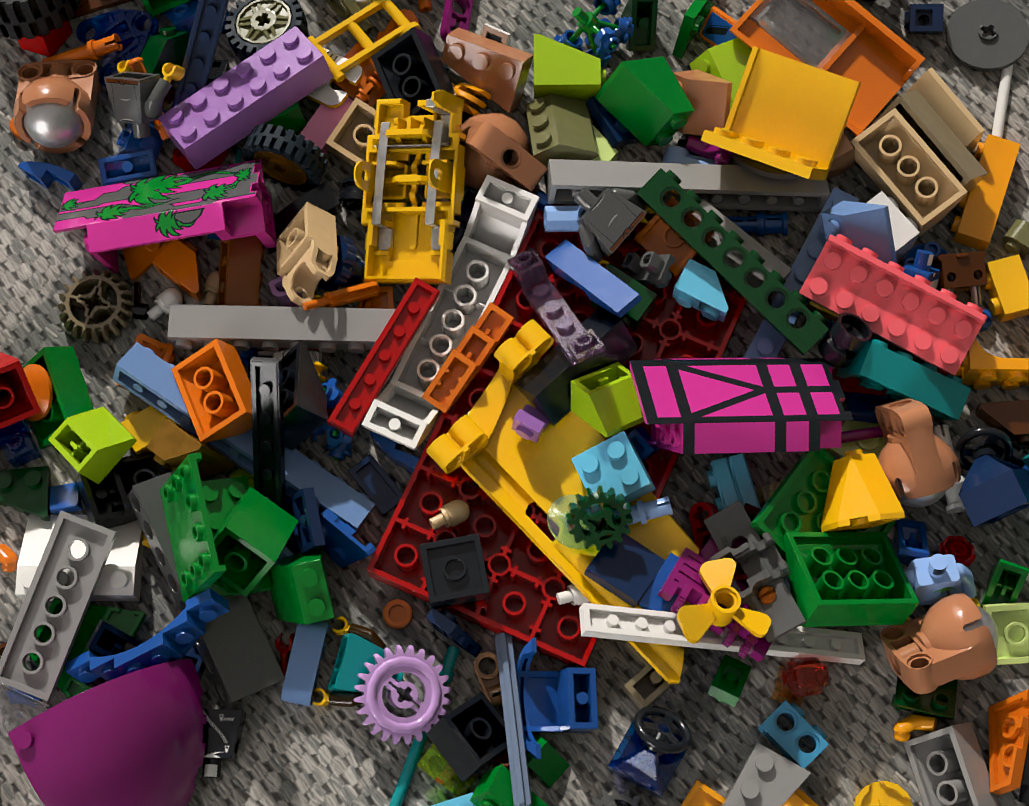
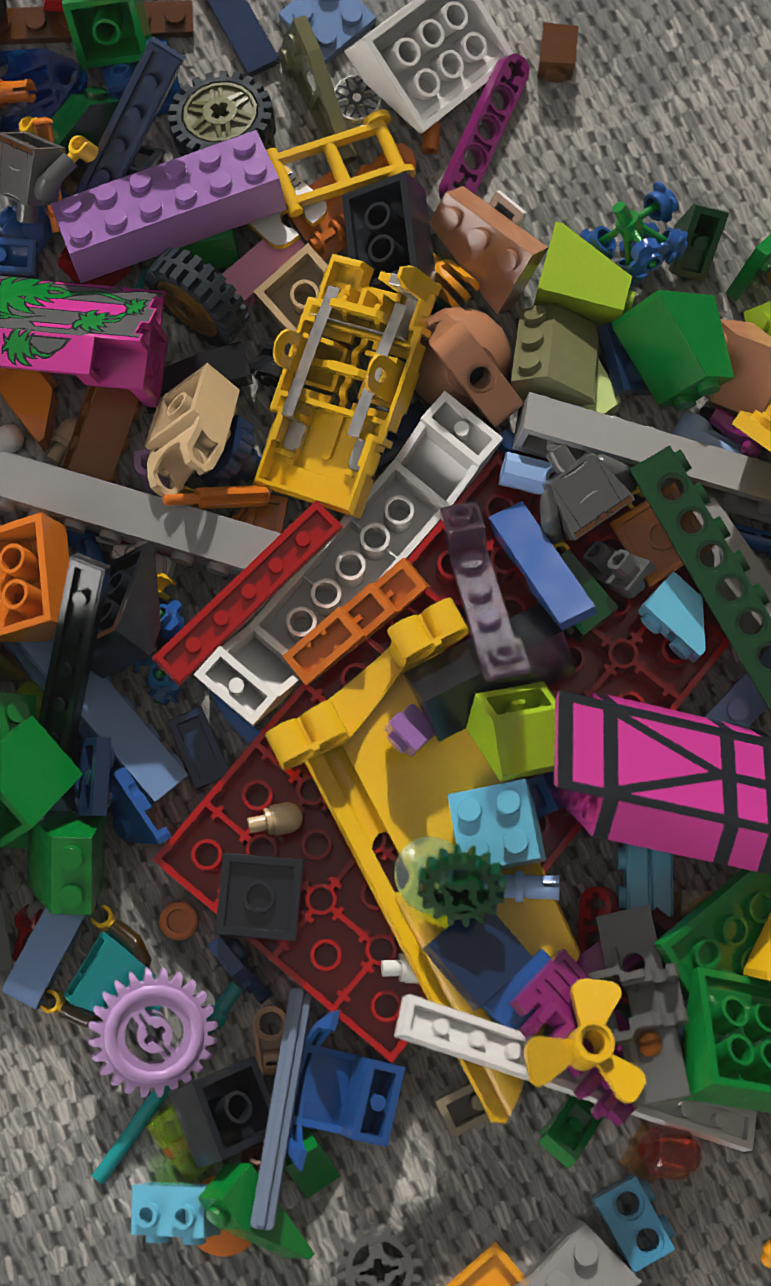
camera: 10 degrees right, 5 degrees up
clear blue piece [607,706,692,799] -> none

